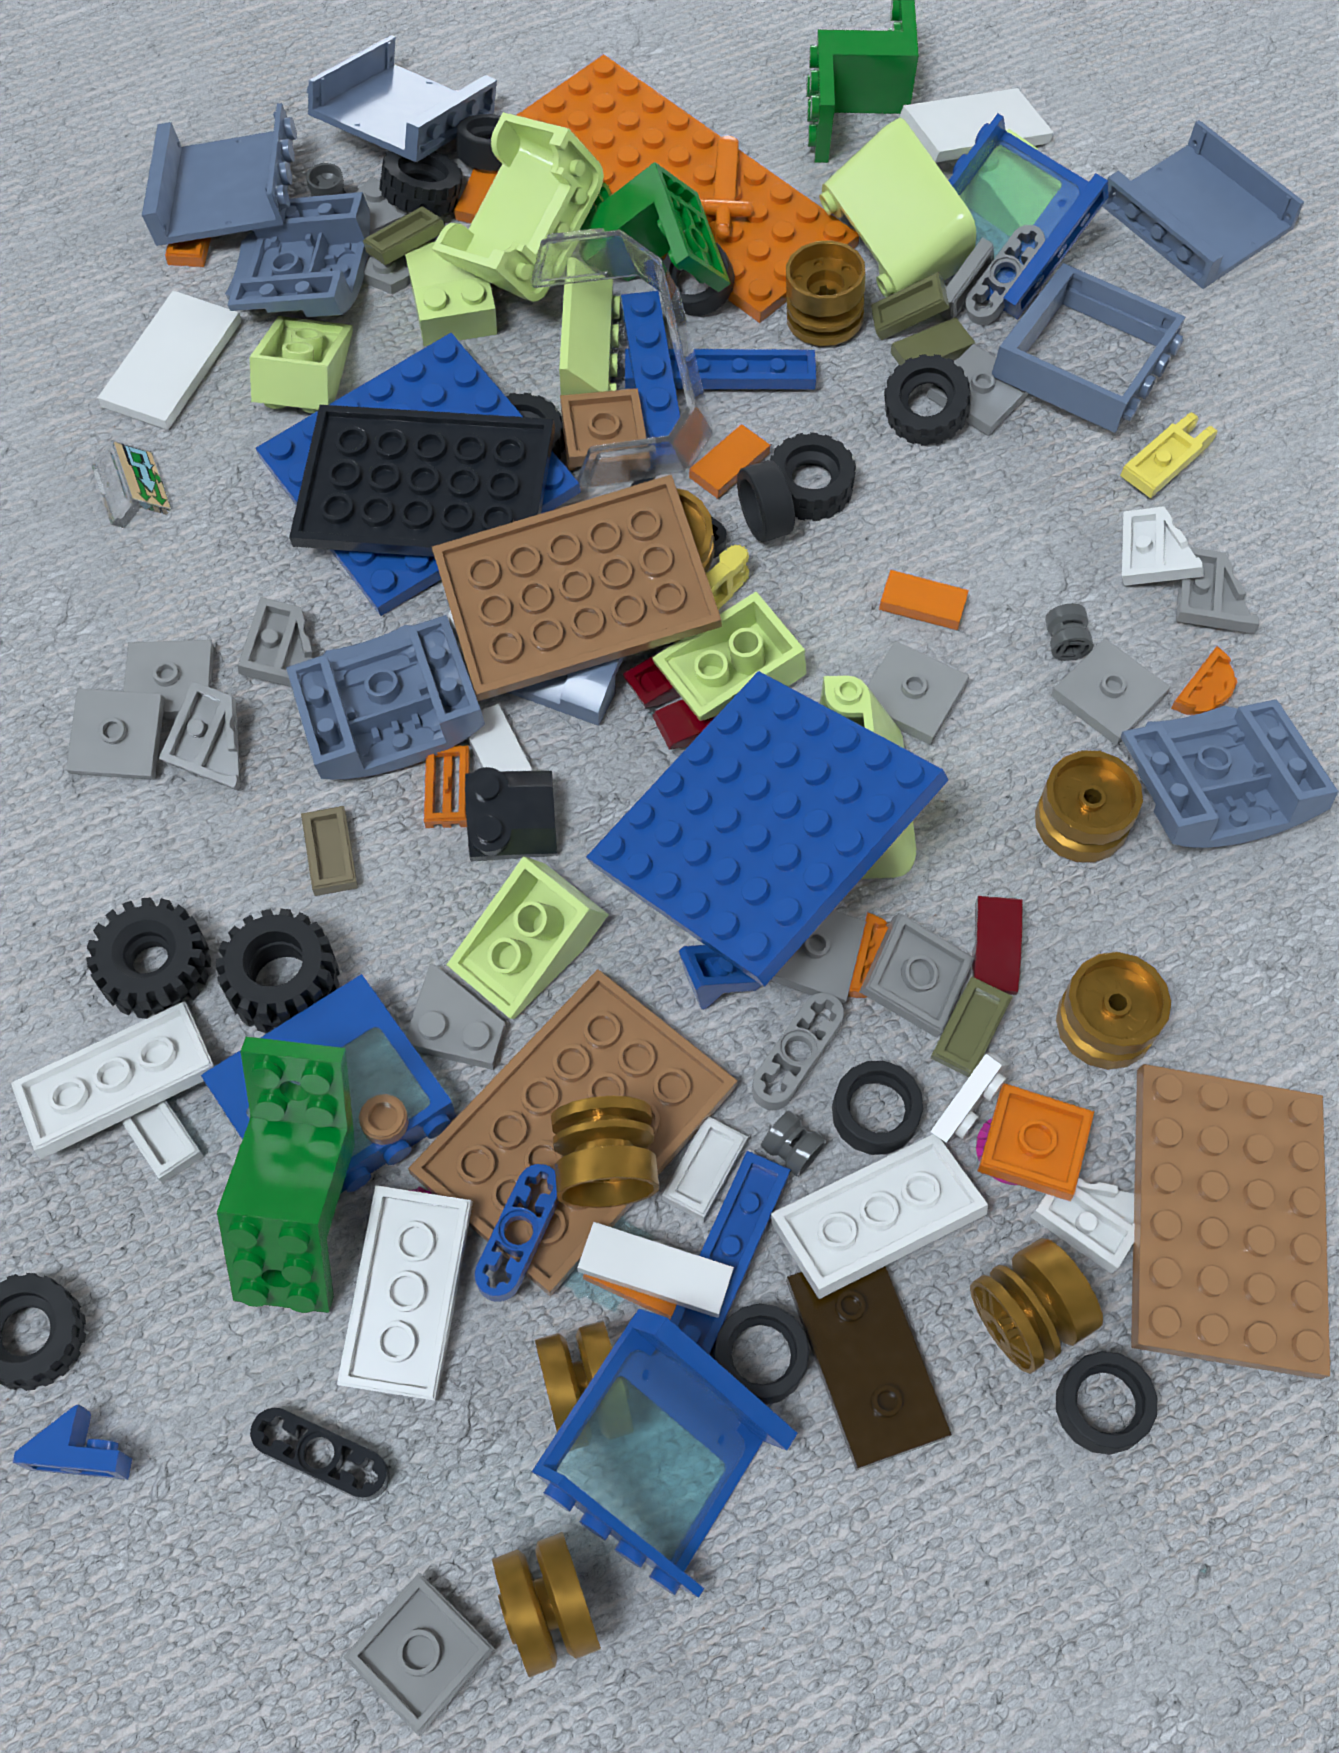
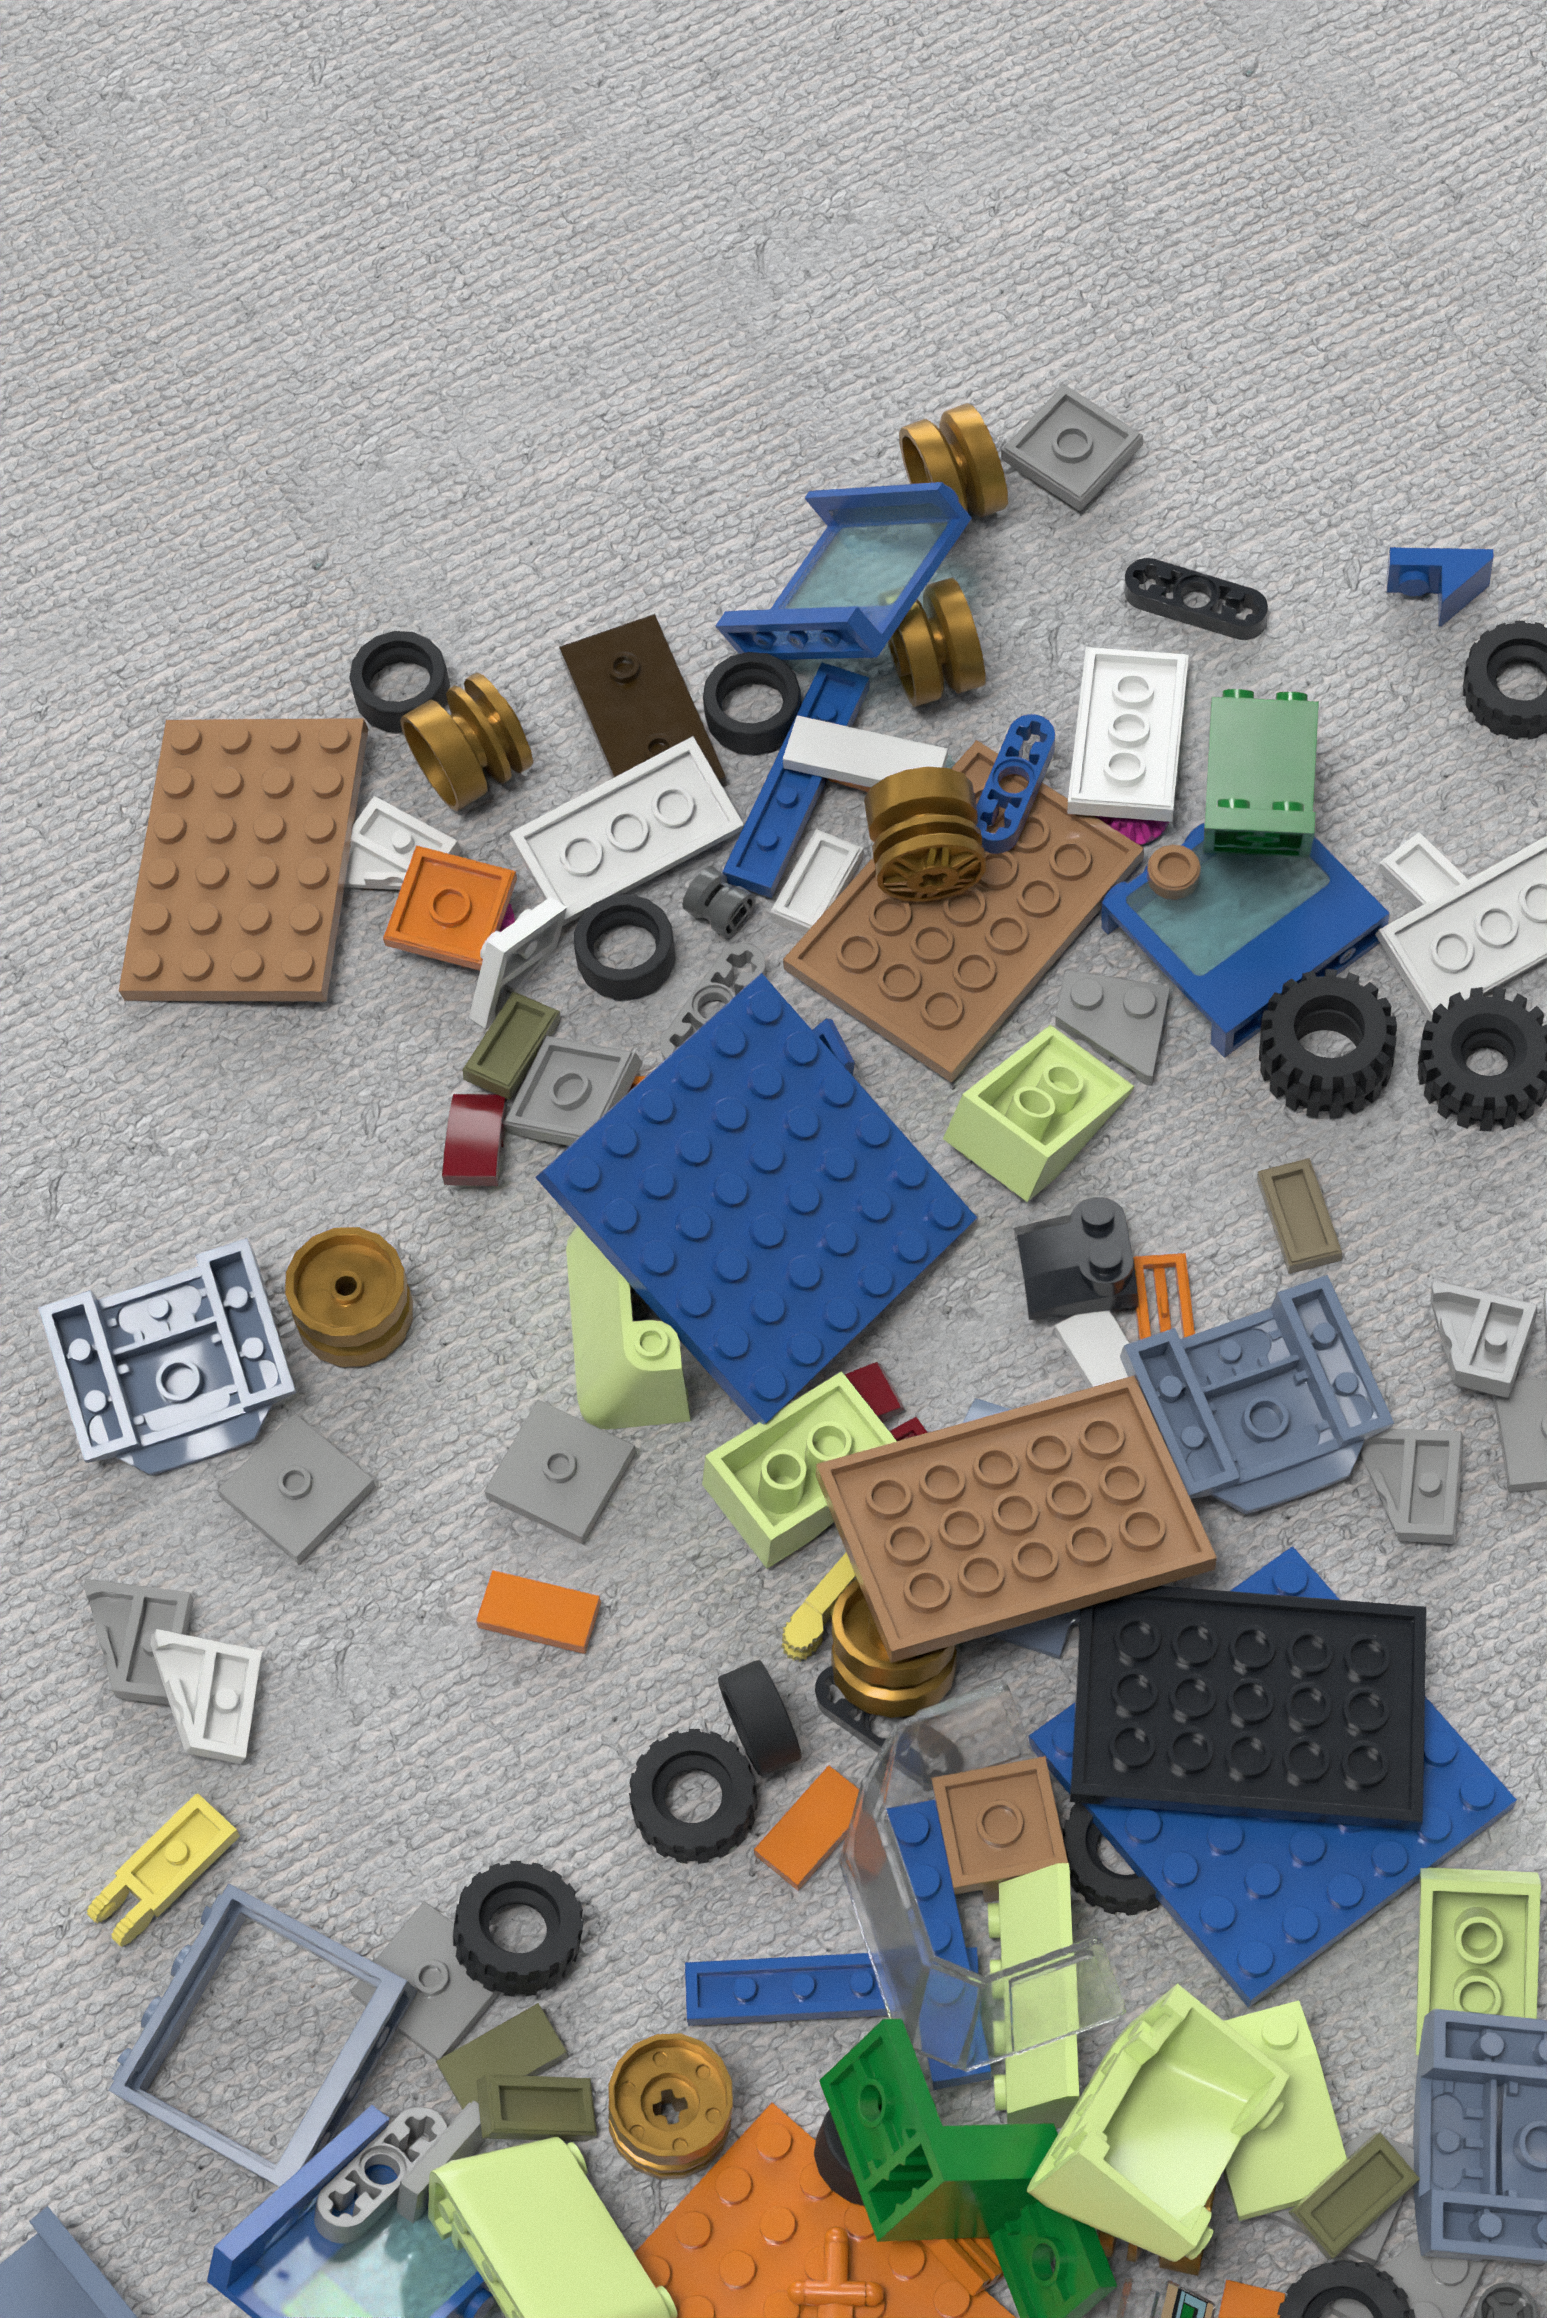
camera: 175 degrees left, 0 degrees up
dark grey wheel [1045,603,1093,661] -> none
pearl gold wheel [1056,952,1171,1070] -> none
orange tile [1171,646,1237,715] -> none

